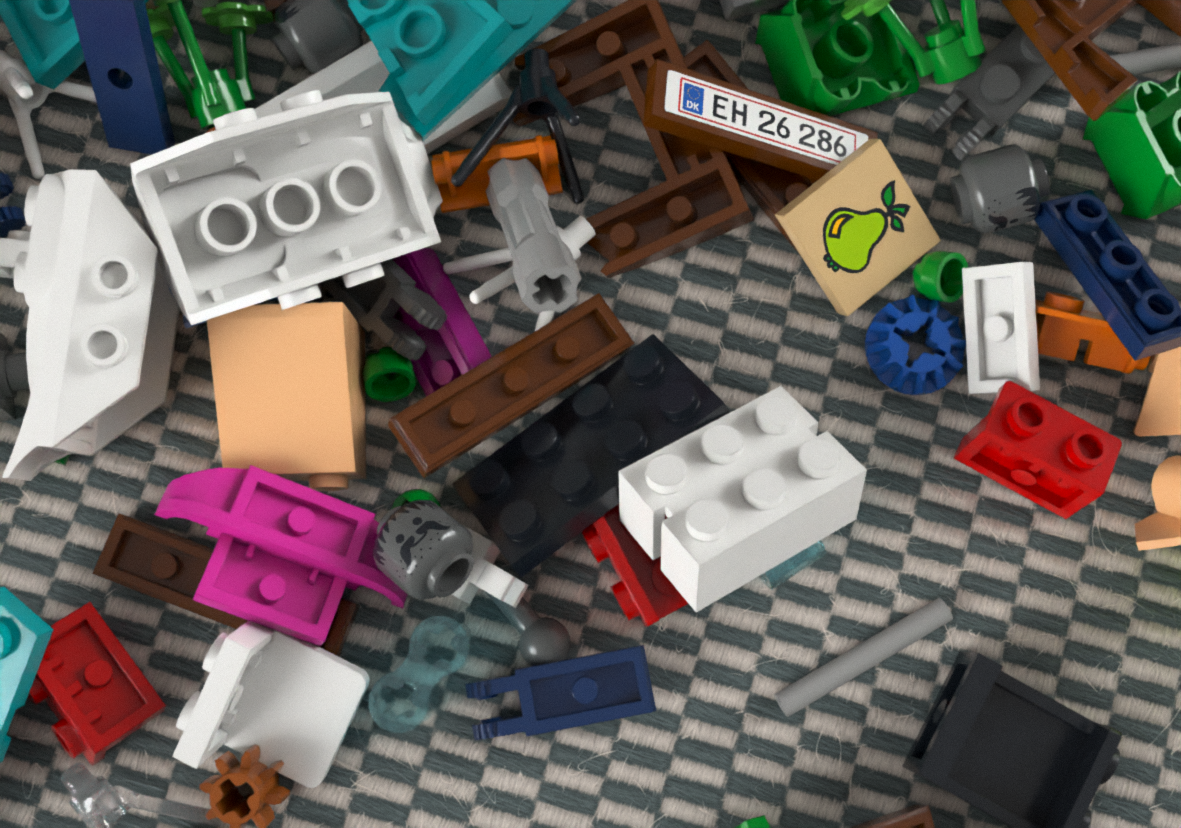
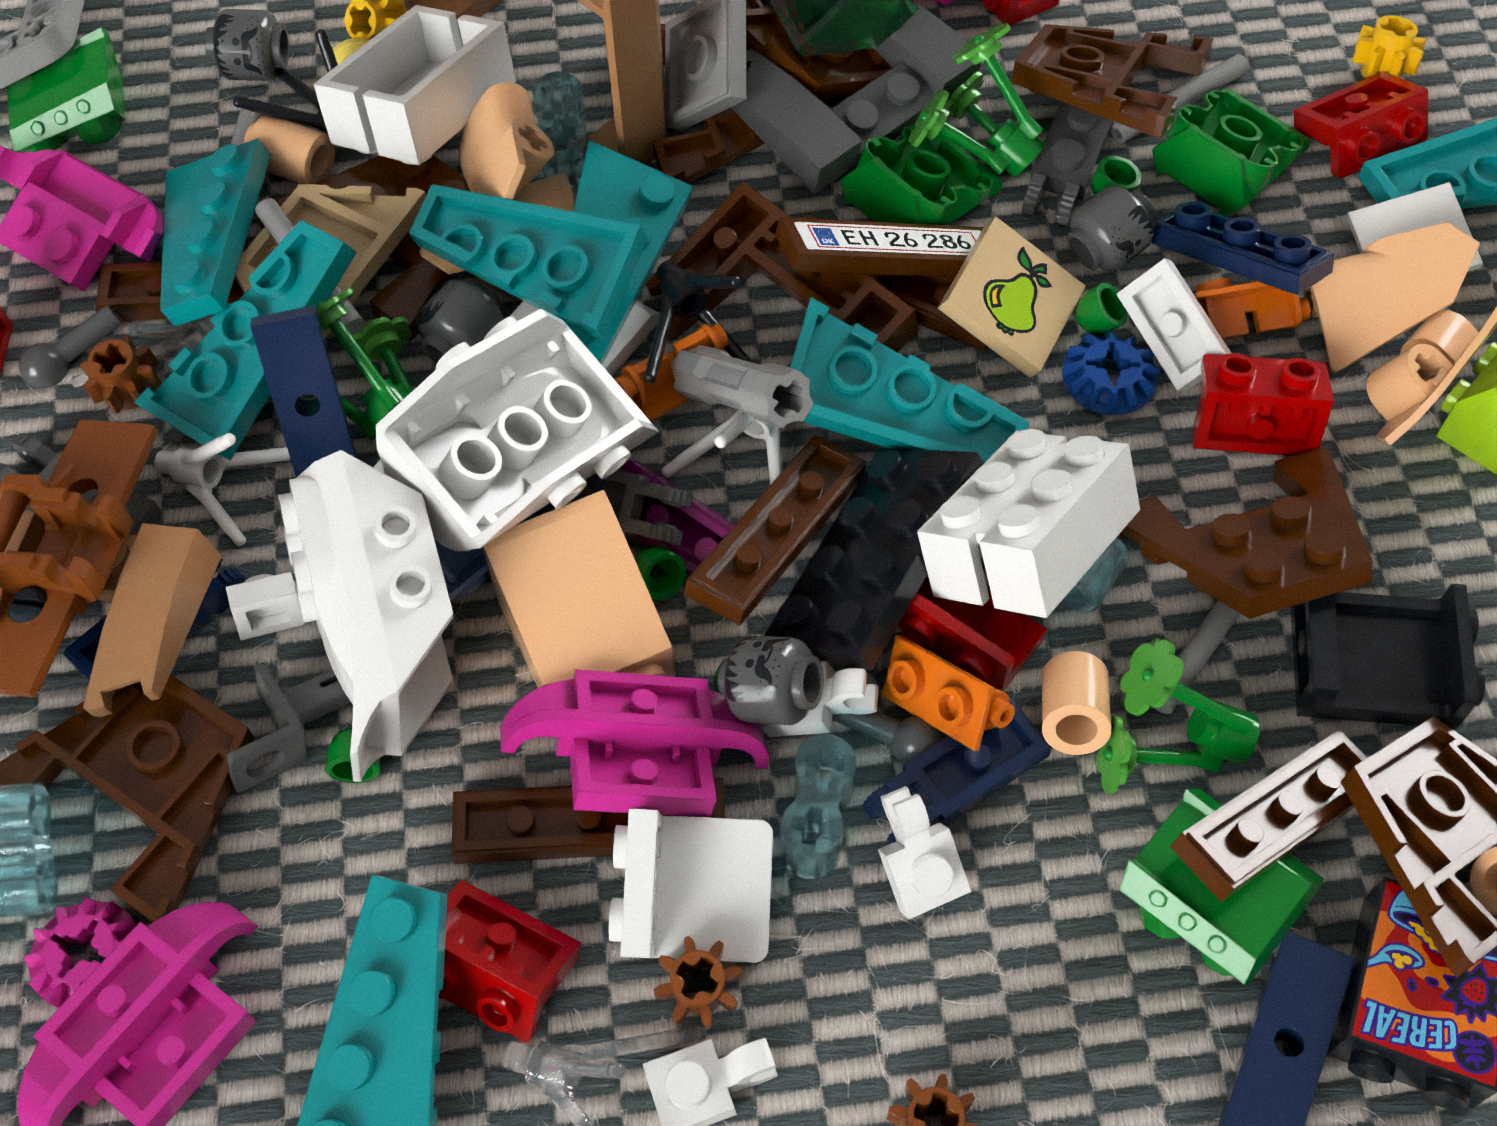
camera: 20 degrees left, 20 degrees down
none -> teal wing [790,297,1030,463]
none -> white plate [878,786,971,919]
none -> orange hinge [881,635,1015,751]
none -> light nougat brick [1042,651,1111,755]
none -> green hinge [1091,156,1142,195]
none -> plant [1096,637,1260,794]
none -> reddish brown wing [1115,447,1373,619]

